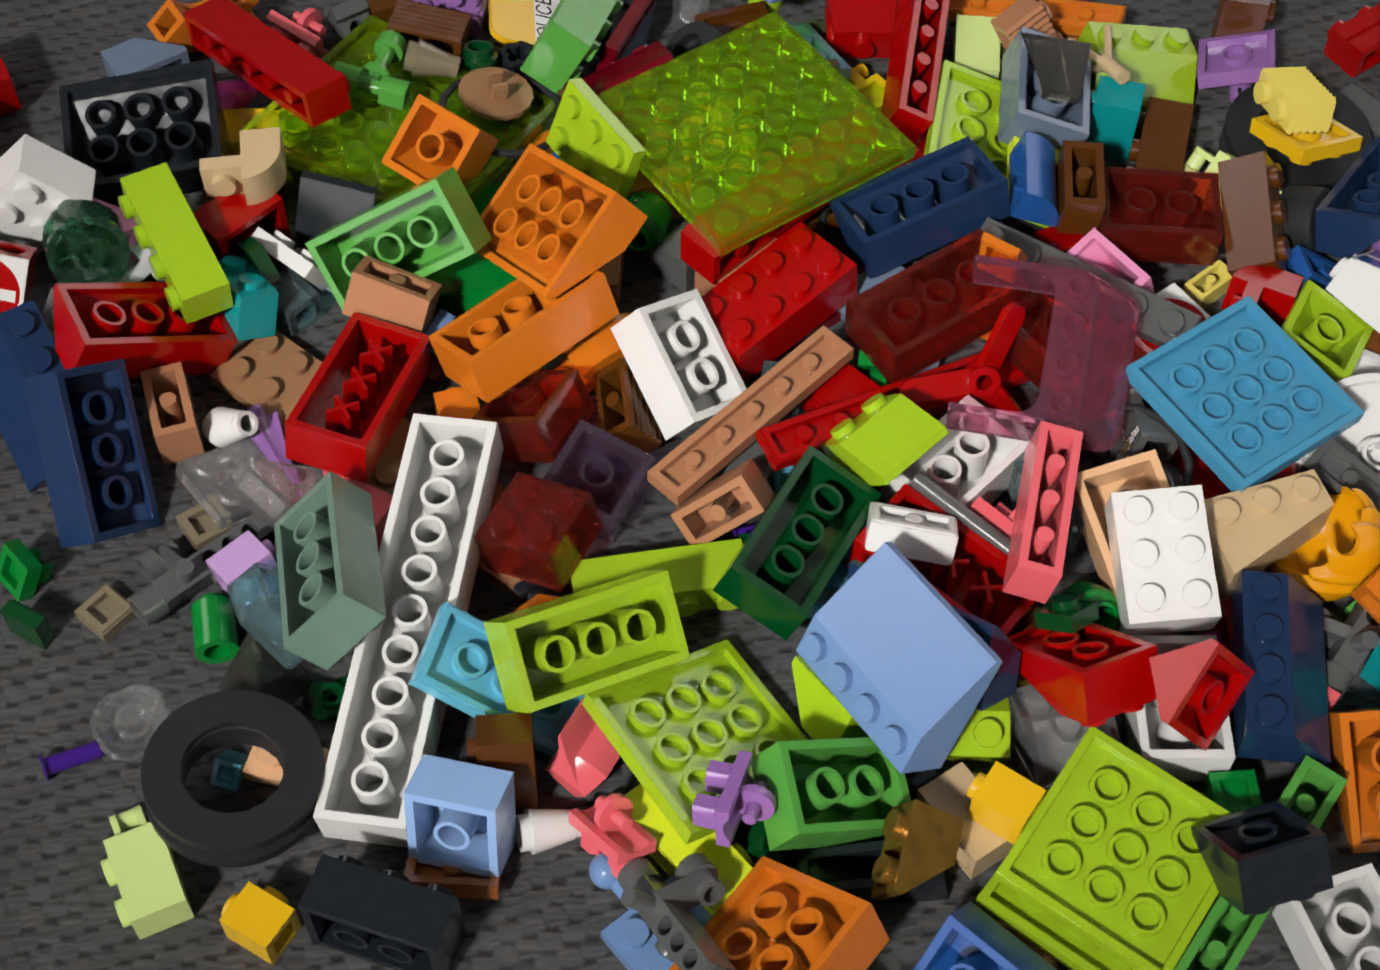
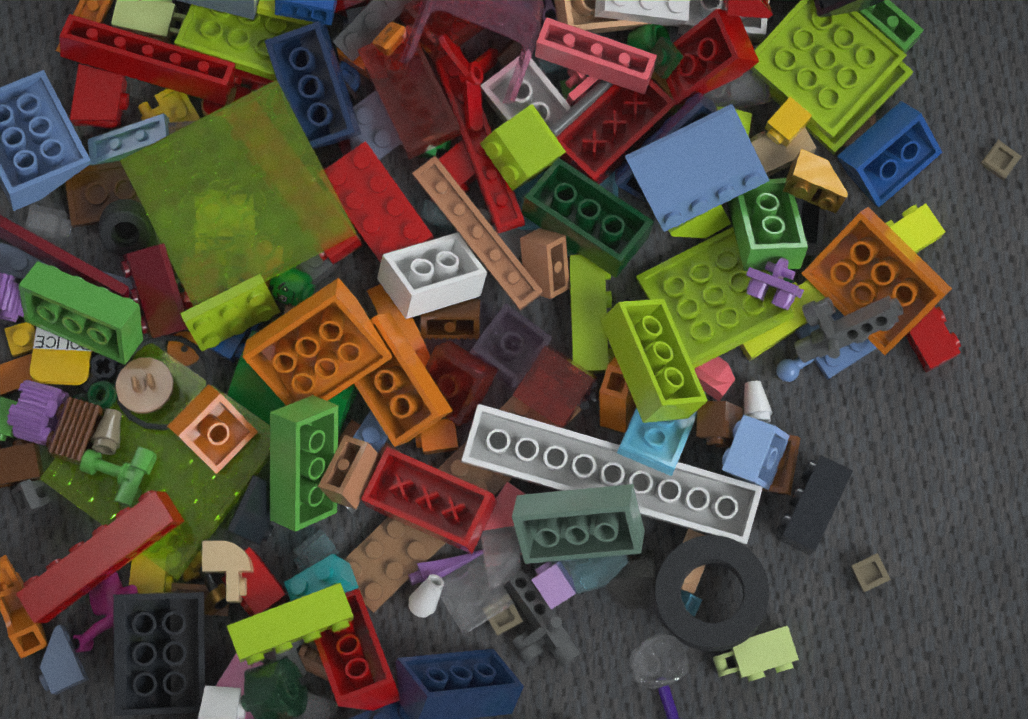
camera: 80 degrees left, 25 degrees up
dark tan tile [74,583,136,643] -> none
nougat brick [140,362,206,466] -> none
green brick [191,592,240,664] -> none
yellow brick [219,881,302,965] -> none
dark green tile [236,236,281,285] -> none
white plate [251,226,332,293] -> none
coral hips [266,8,334,63] -> none
dark green plate [309,677,347,722] -> none
coral hips [568,793,657,879] -> none
white slope [865,501,959,565] -> none

